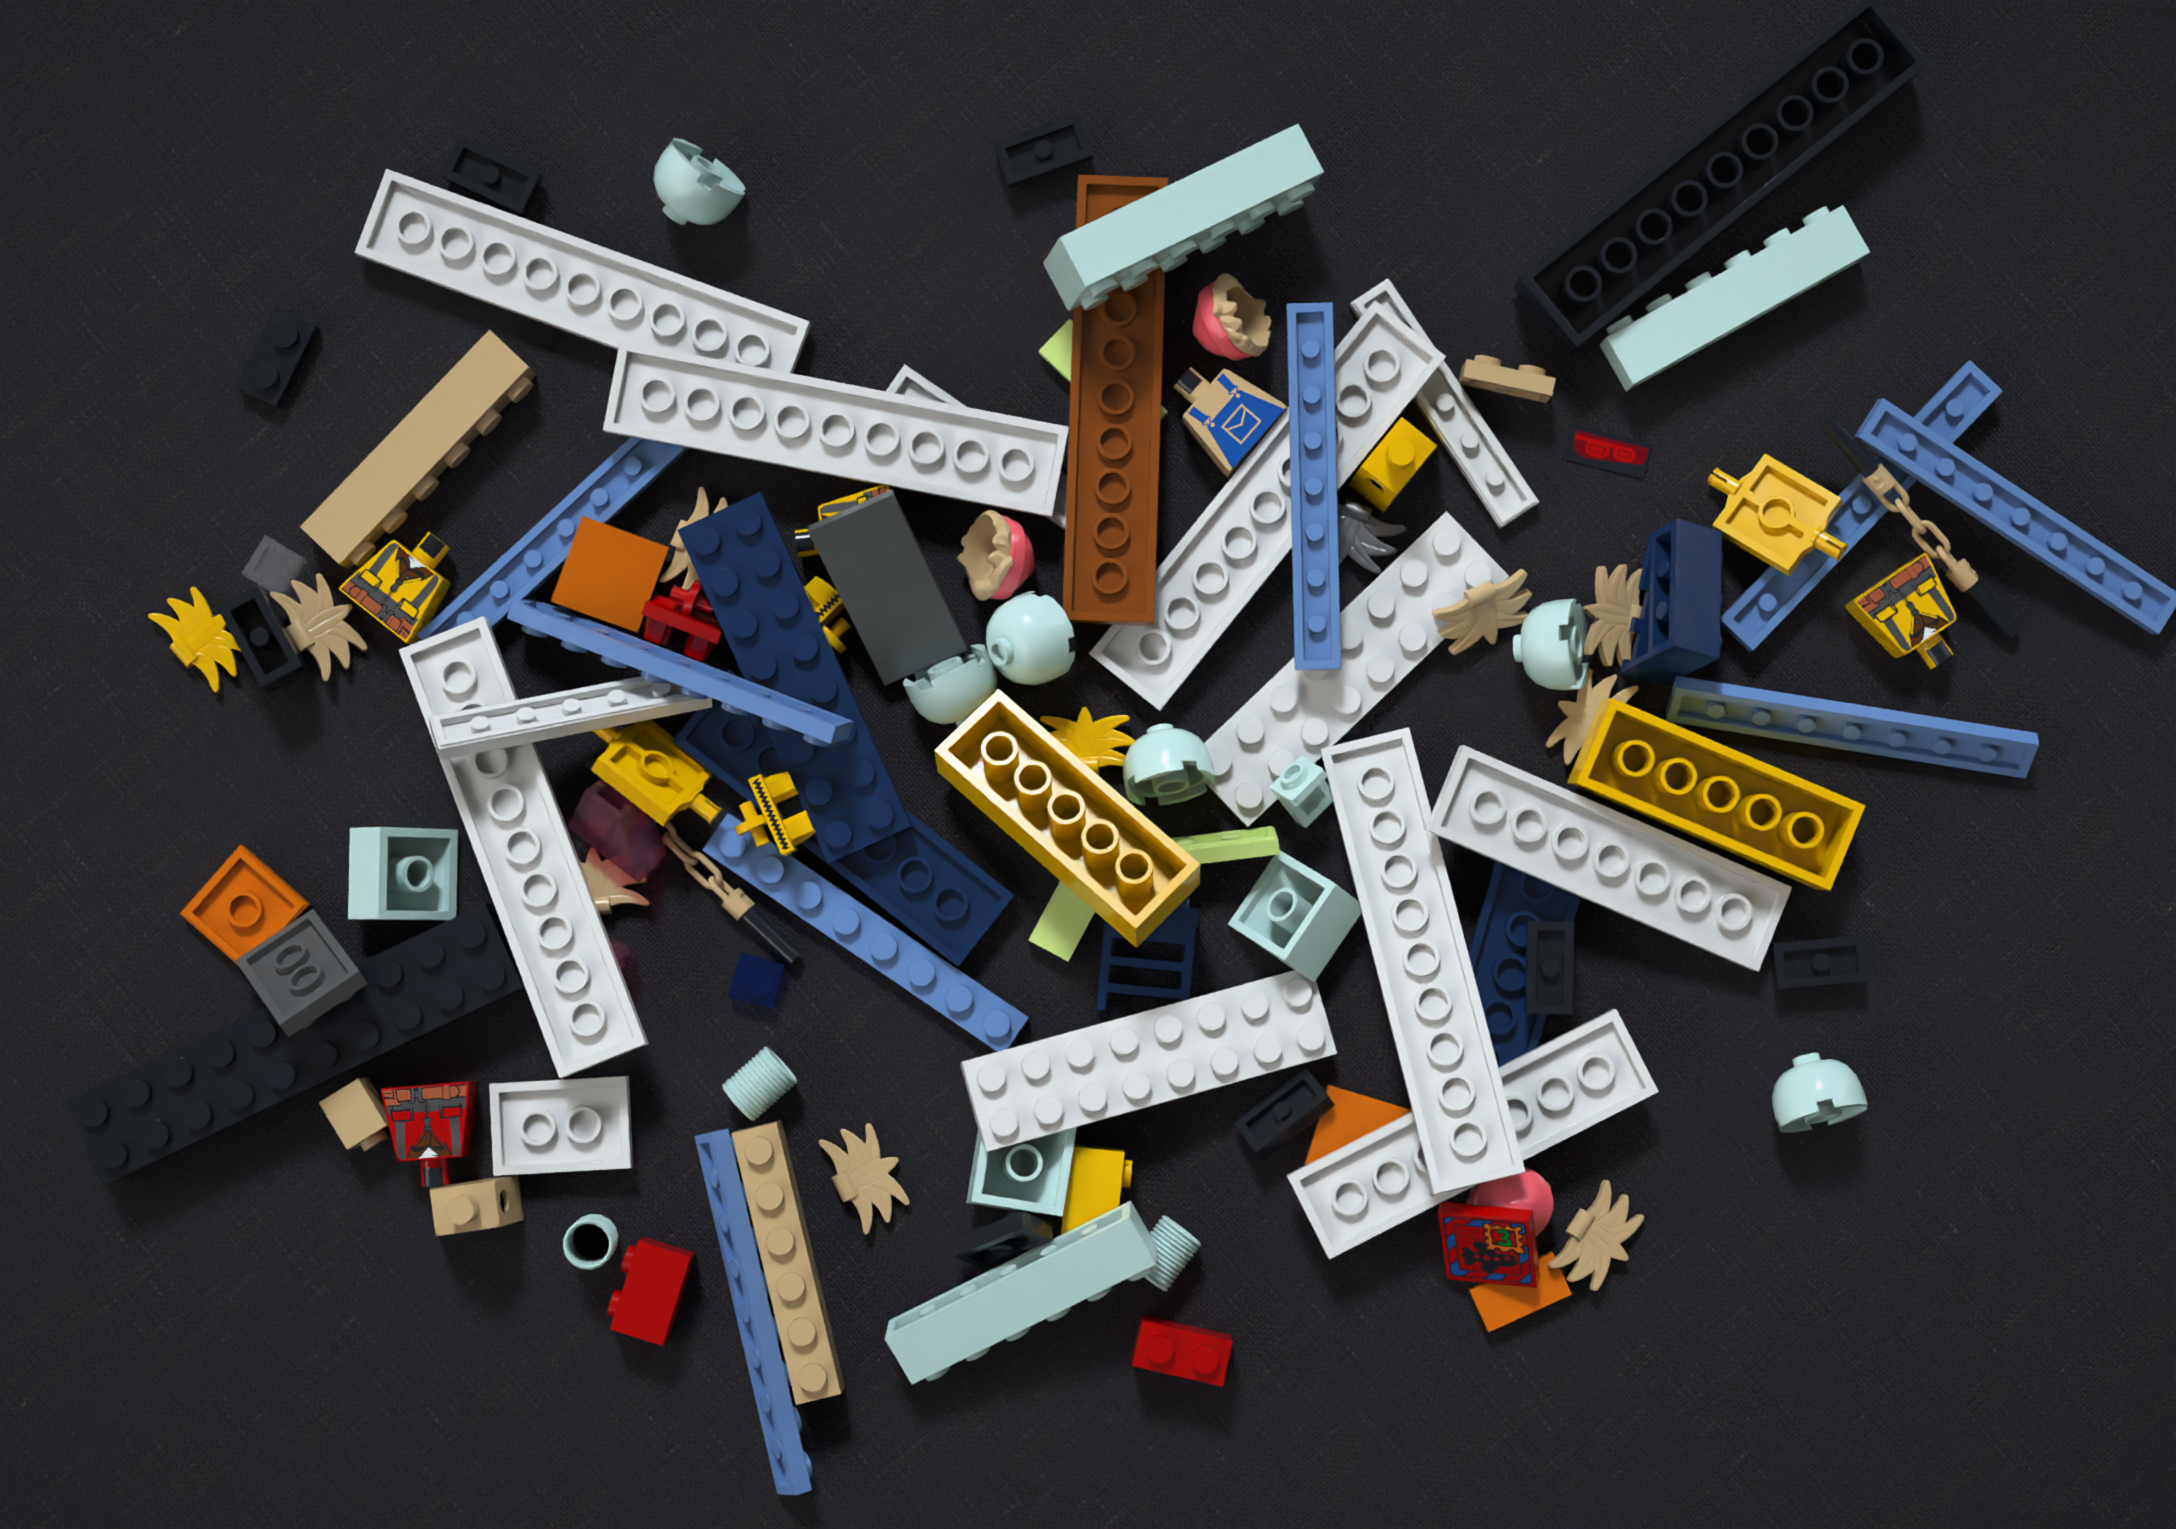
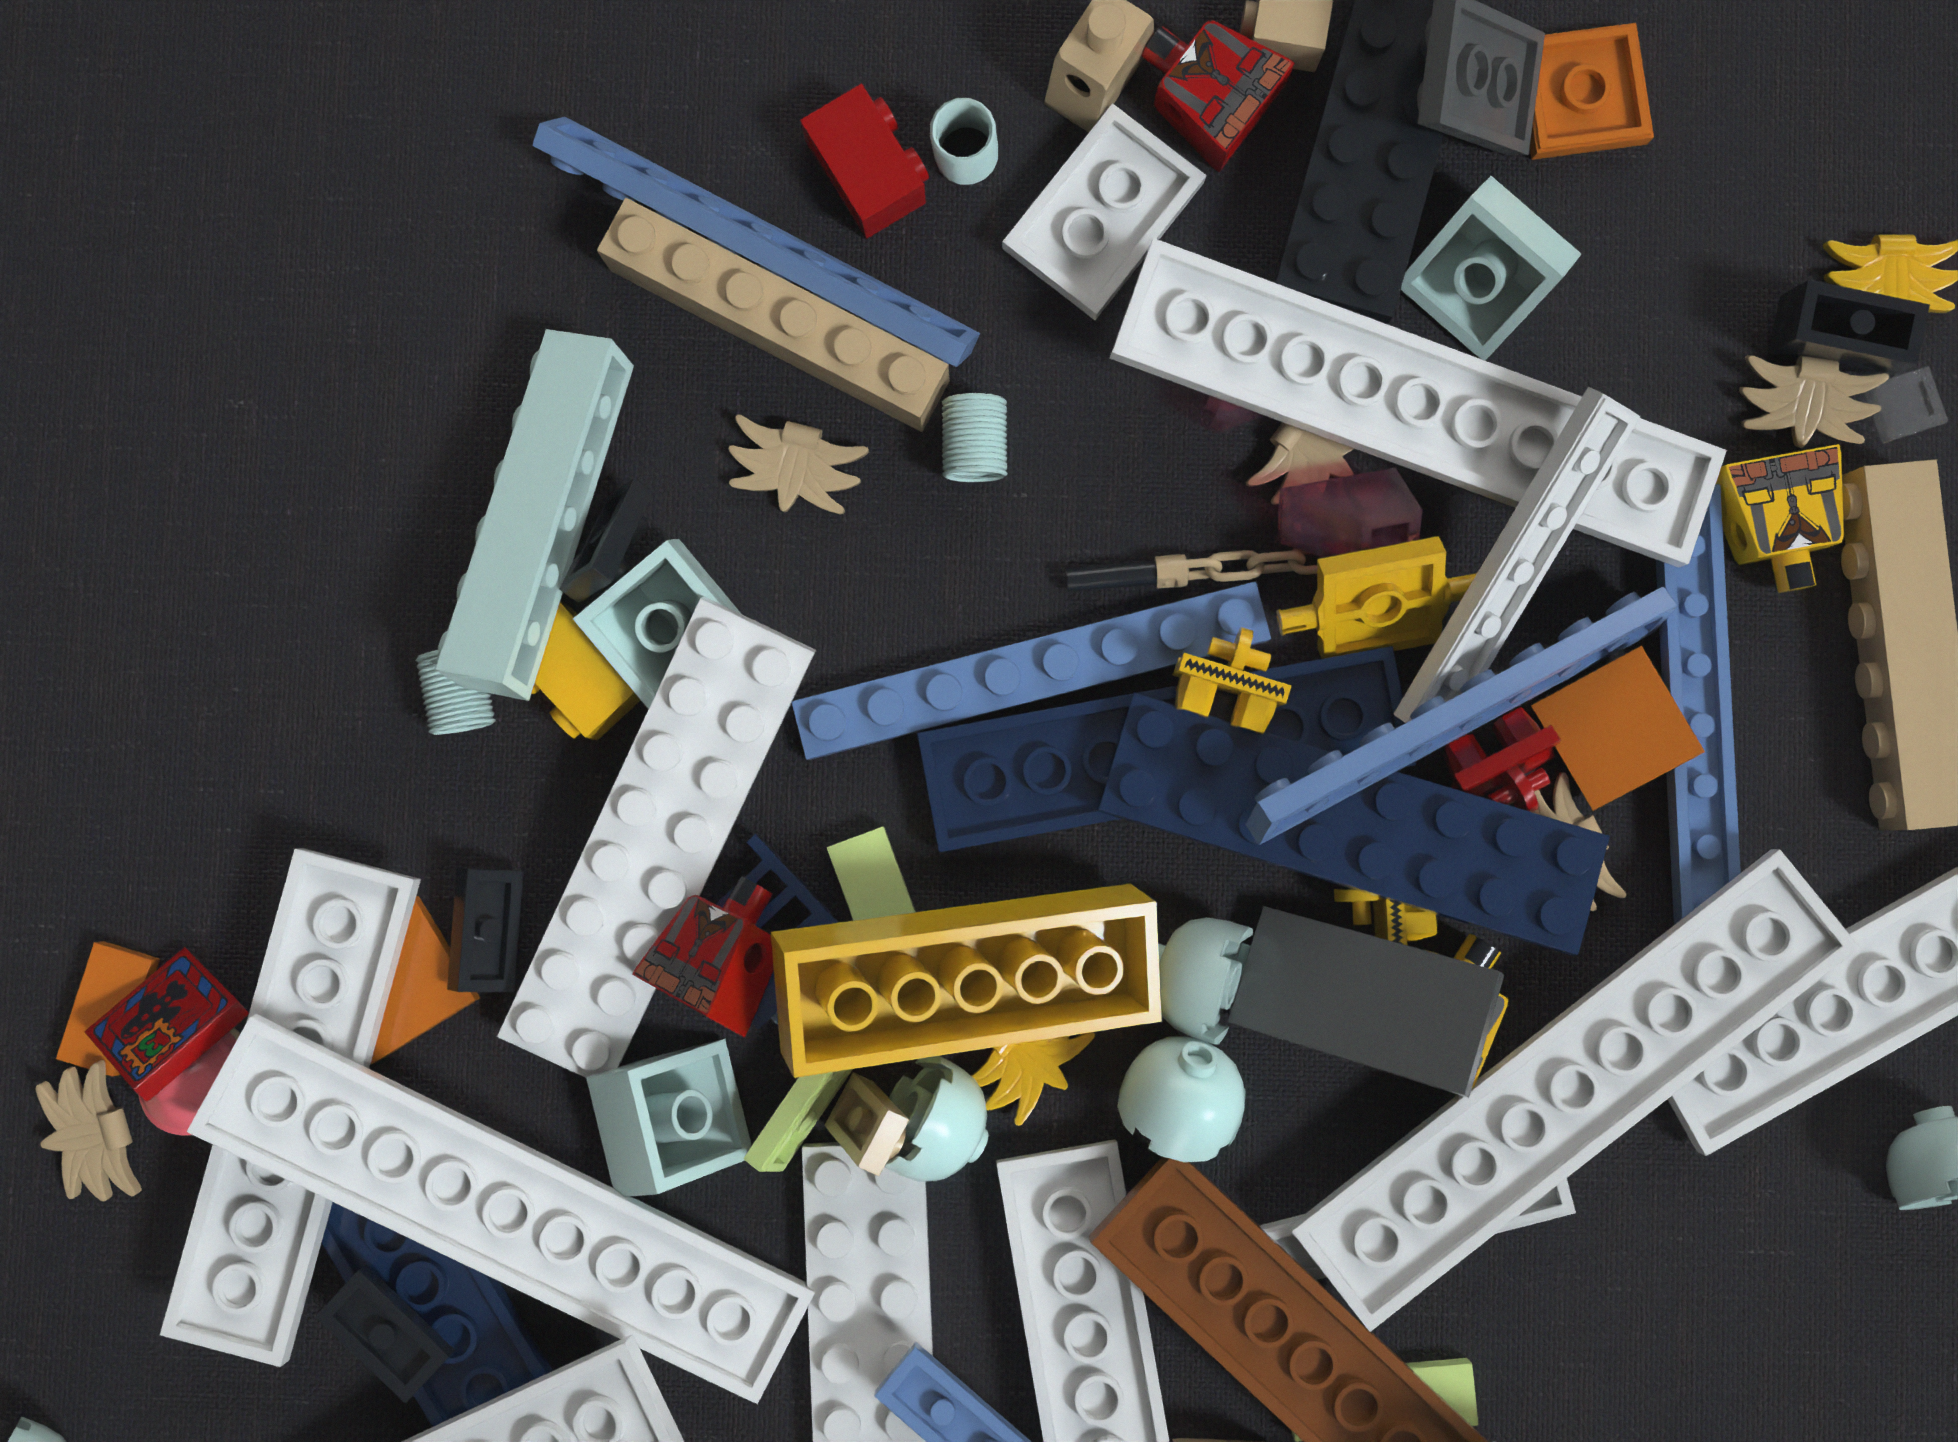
camera: 130 degrees right, 0 degrees up
clear blue plate [728,952,786,1008] -> none
tan hair [957,510,1036,601] -> none
red brick [1132,1315,1233,1387] -> none
light aqua bracket [1269,756,1333,828] -> none
none -> red torso [632,876,774,1037]
none -> tan plate [824,1072,909,1176]

